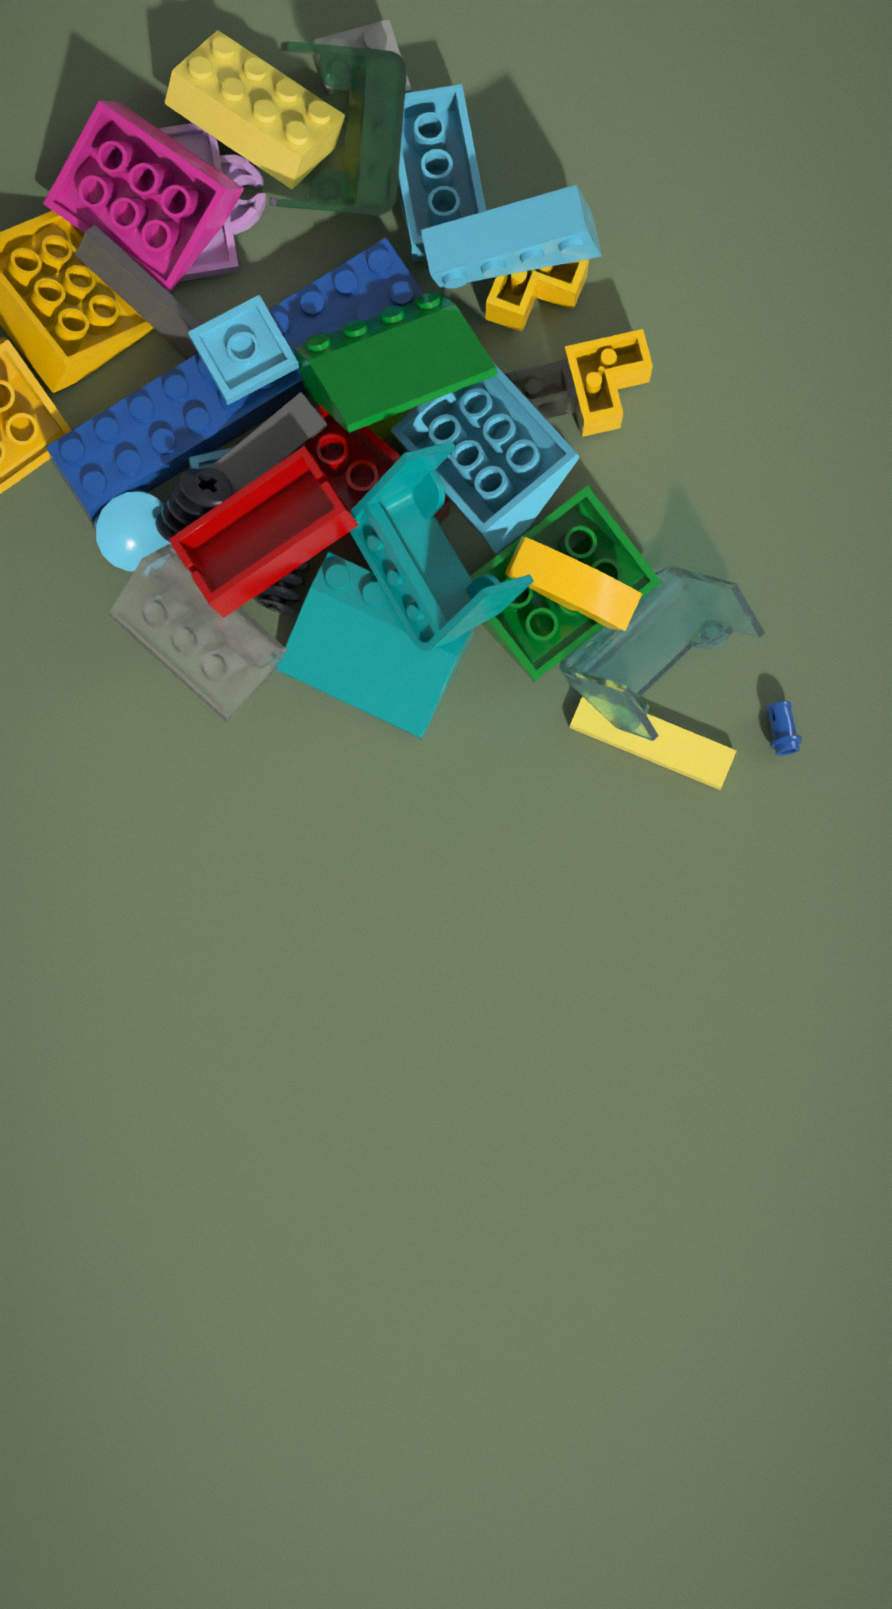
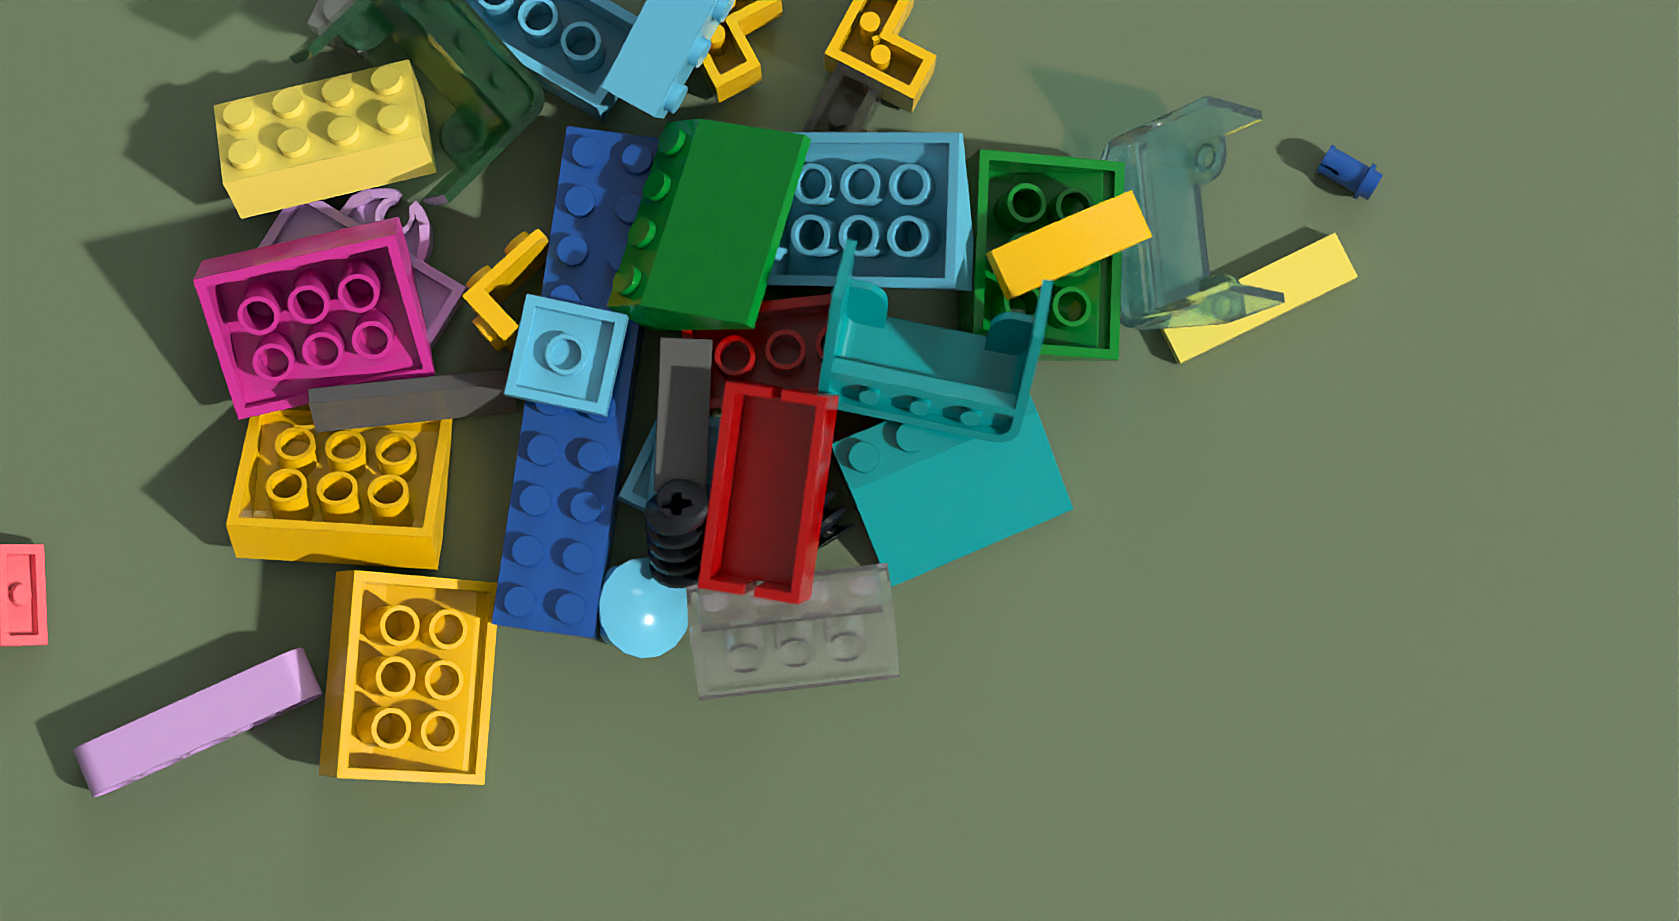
camera: 50 degrees left, 5 degrees up
none -> yellow bracket [462,229,549,354]

